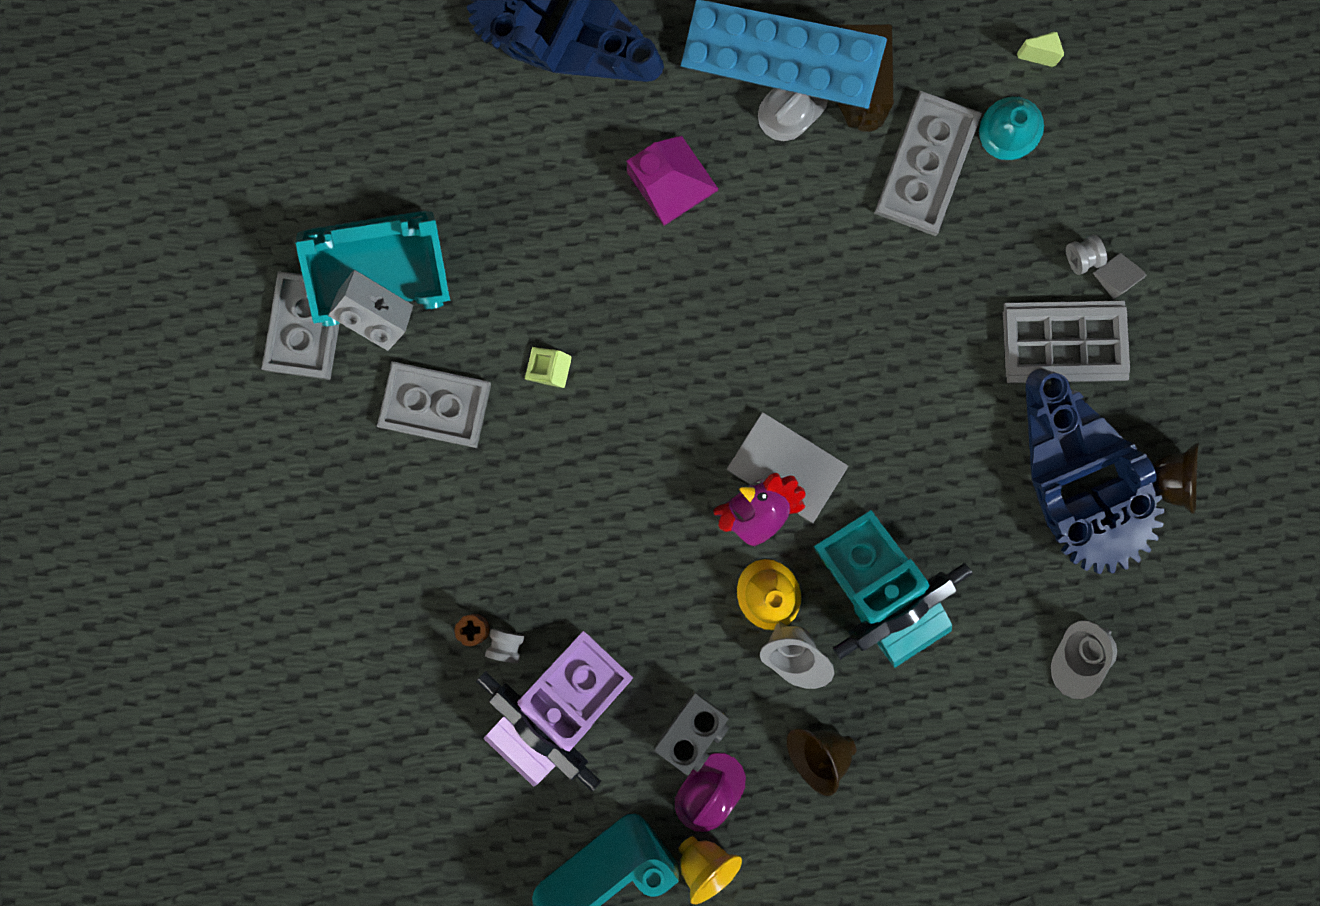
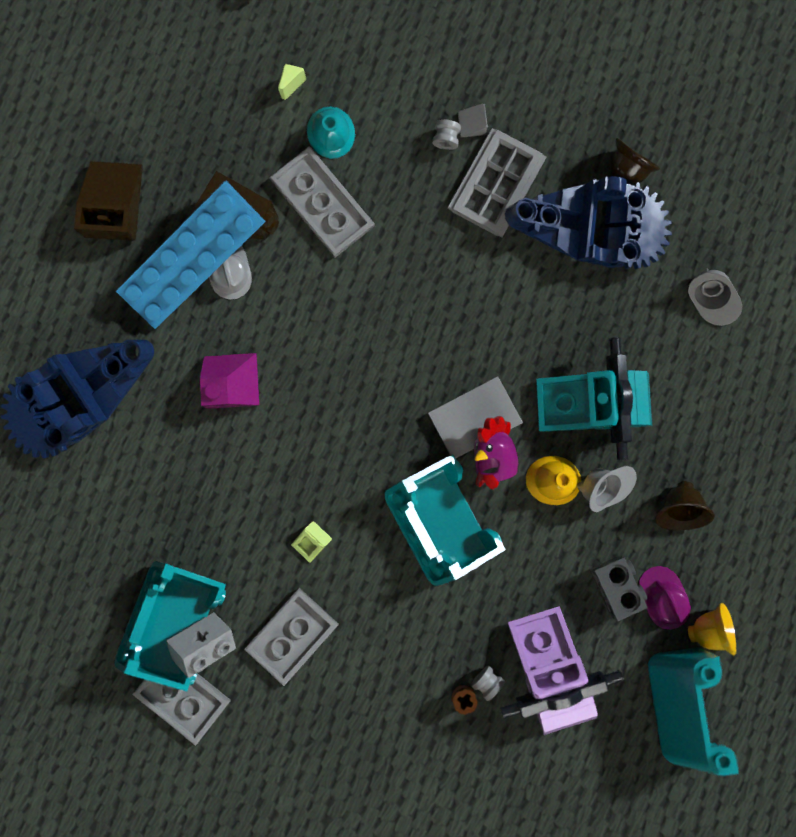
camera: 55 degrees left, 0 degrees up
none -> teal windscreen [385,454,505,586]

